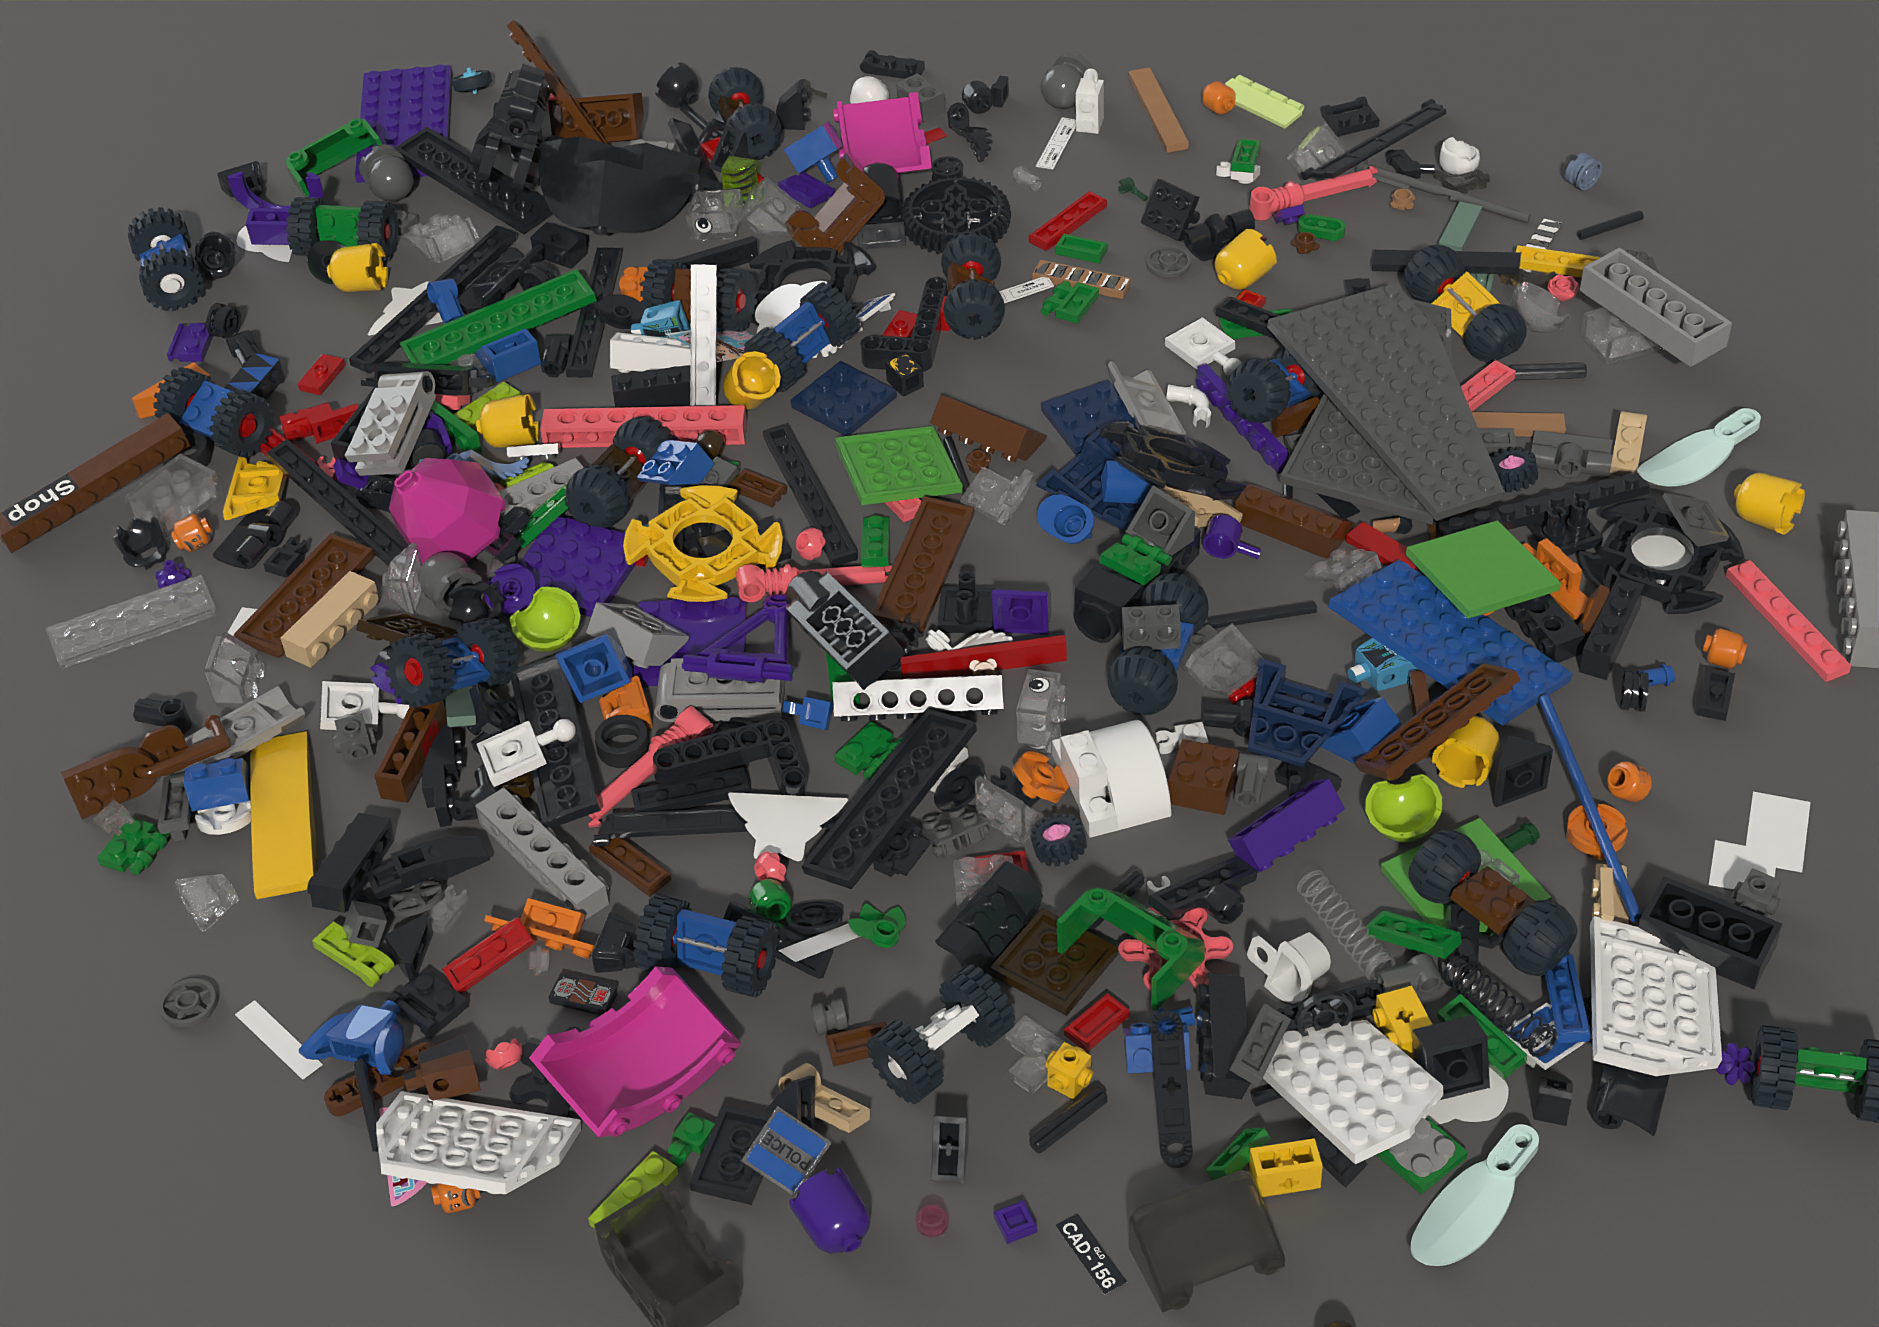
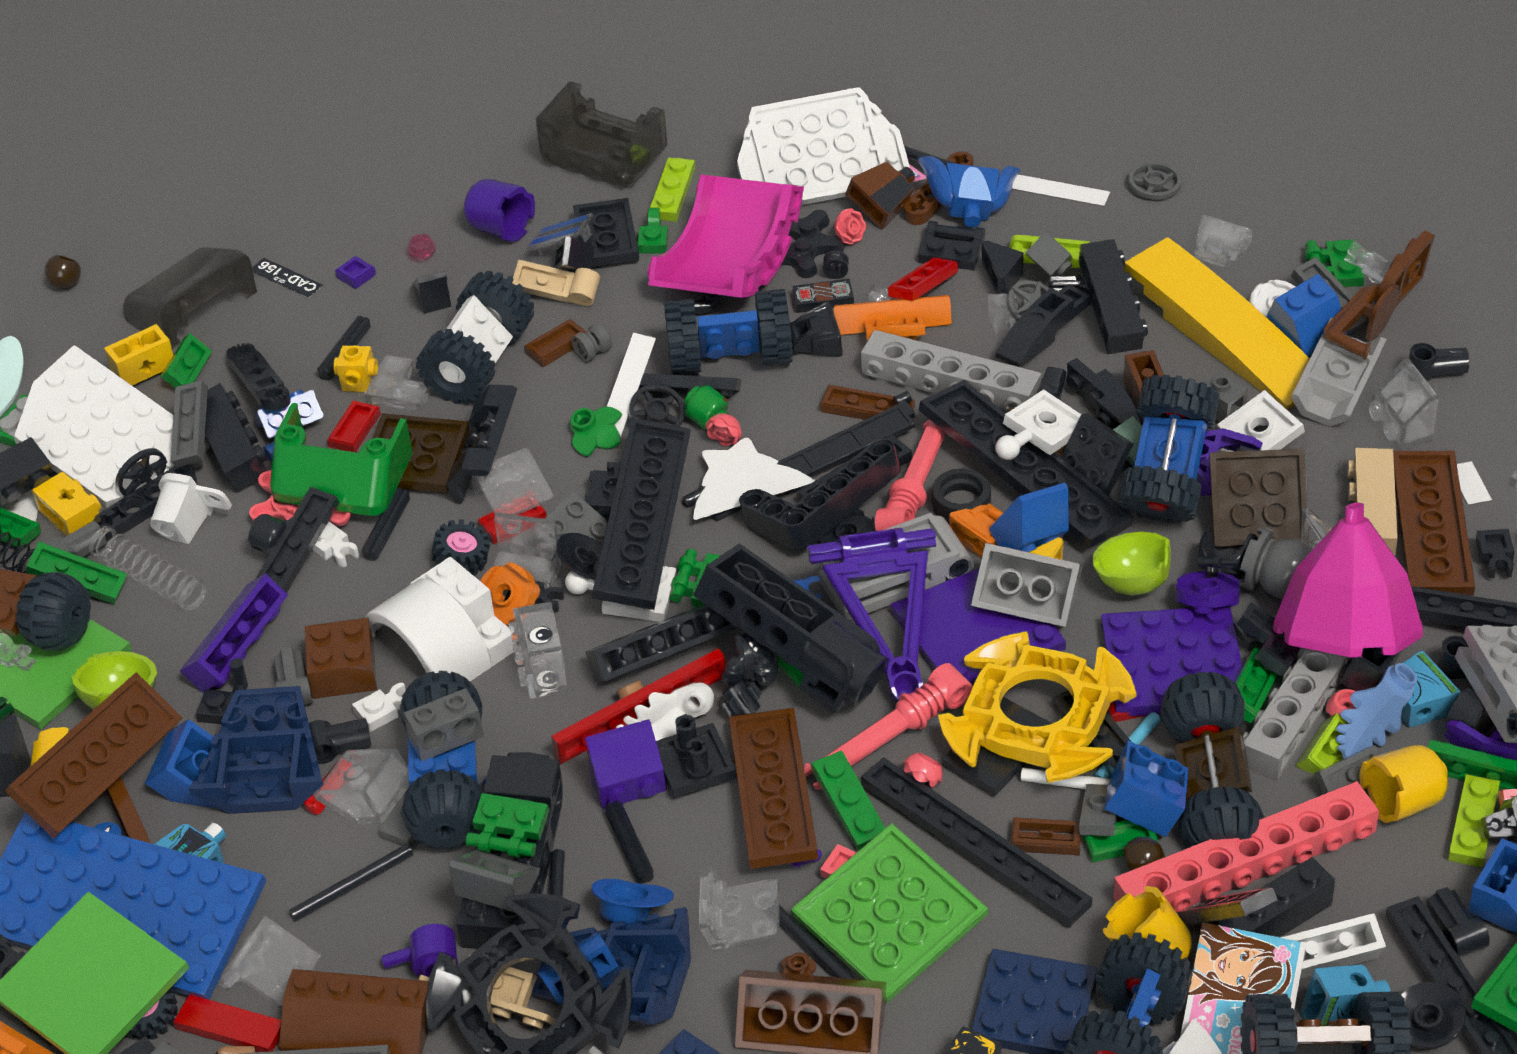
camera: 155 degrees right, 0 degrees up
none -> black axle [605,800,654,884]
none -> black bush [823,250,849,279]

